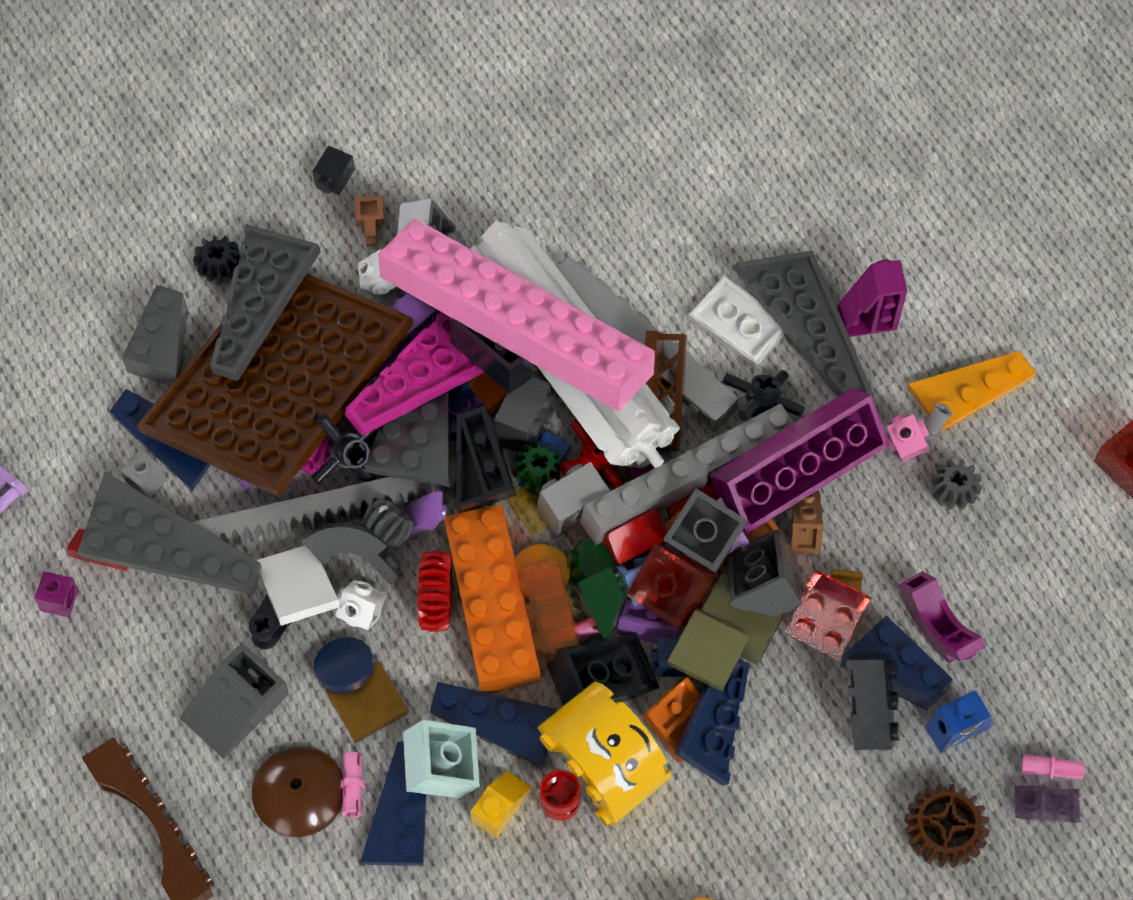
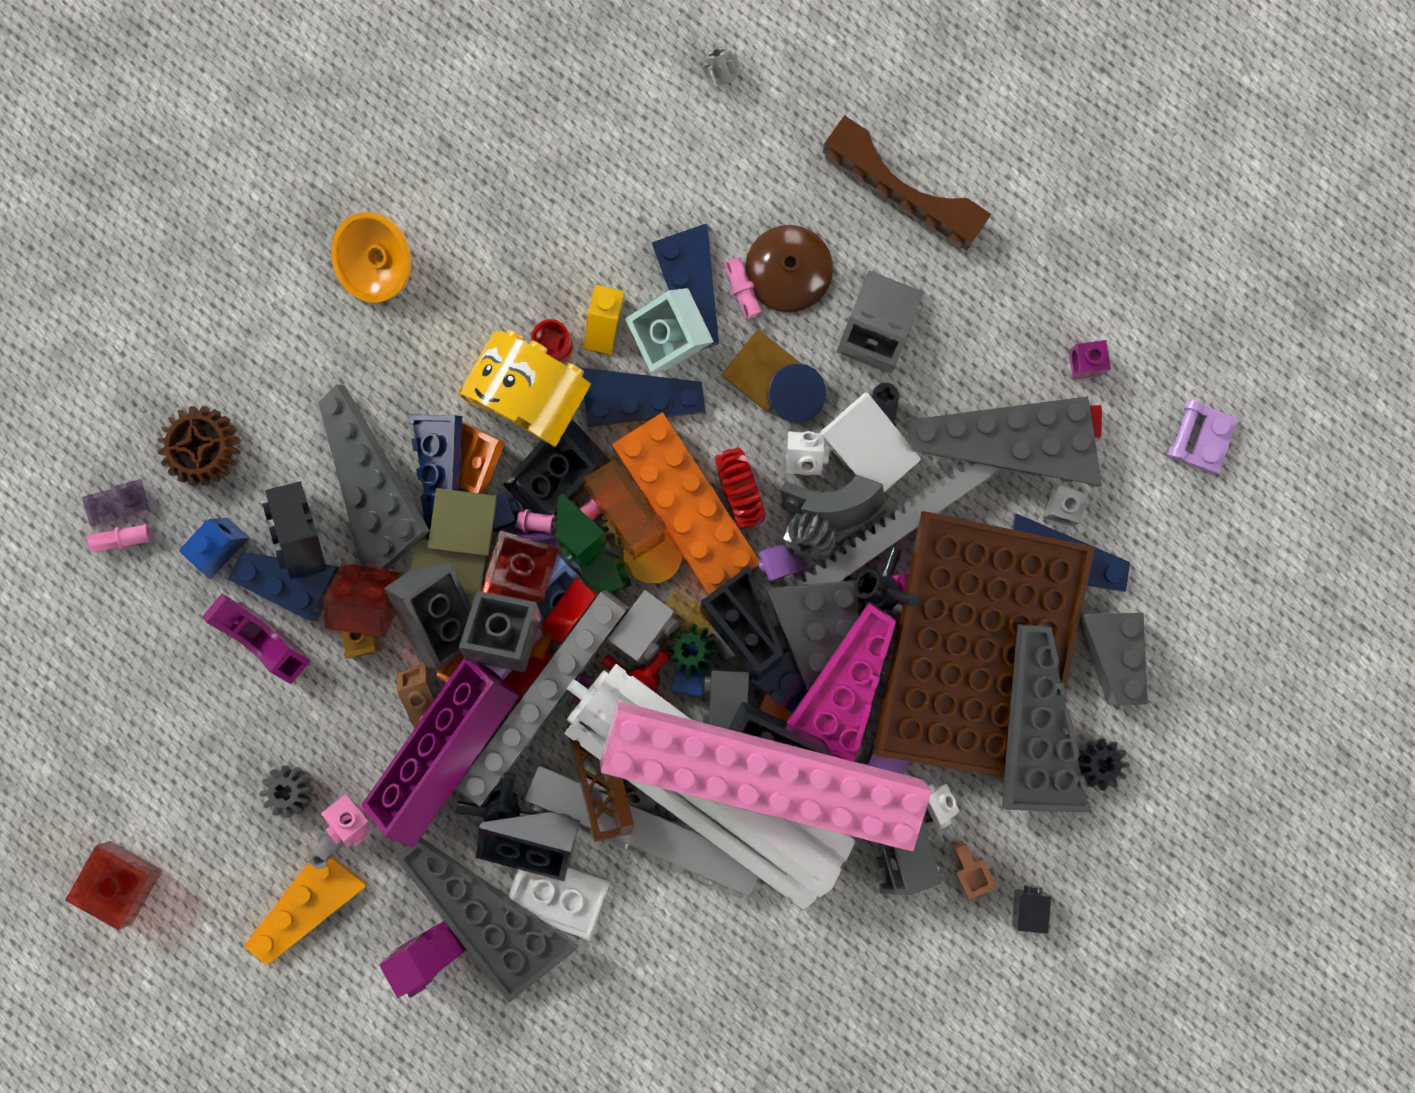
camera: 160 degrees right, 20 degrees up
none -> dark grey wing [318,384,430,583]
none -> black slope [476,812,580,882]
none -> bright pink pin [517,509,557,534]

